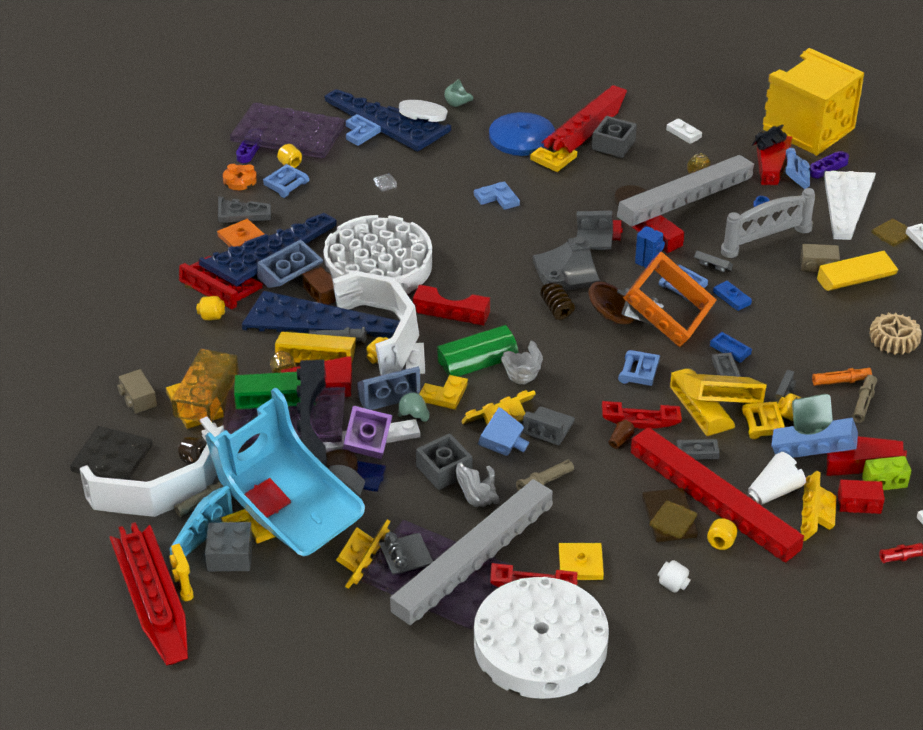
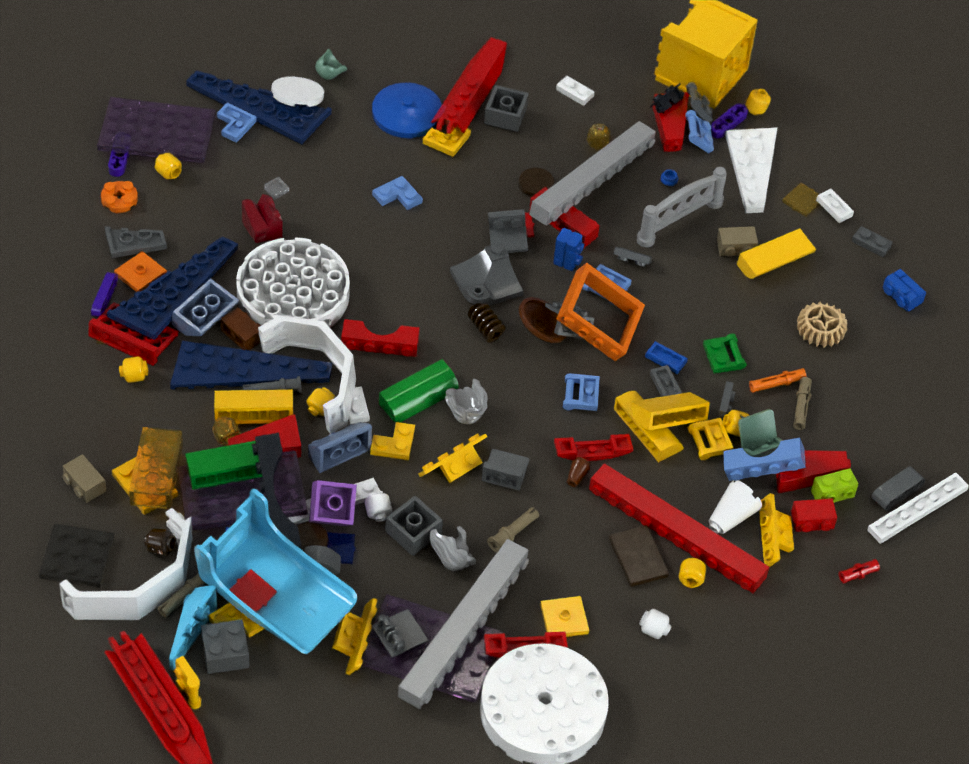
camera: 15 degrees left, 10 degrees up
medium blue plate [263,164,309,198] -> none
sand green hair [398,392,430,422] -> none
medium blue torso [478,407,529,456] -> none
clear yellow piece [650,501,697,539] -> none
dark grey plate [676,439,719,460] -> none
blue plate [713,281,752,311] -> none
none -> dark purple beam [91,272,118,317]
none -> dark red piece [242,194,283,243]
none -> white head [364,491,392,522]
none -> dark grey plate [686,82,713,123]
none -> green plate [703,334,747,374]
none -> yellow head [745,89,771,115]

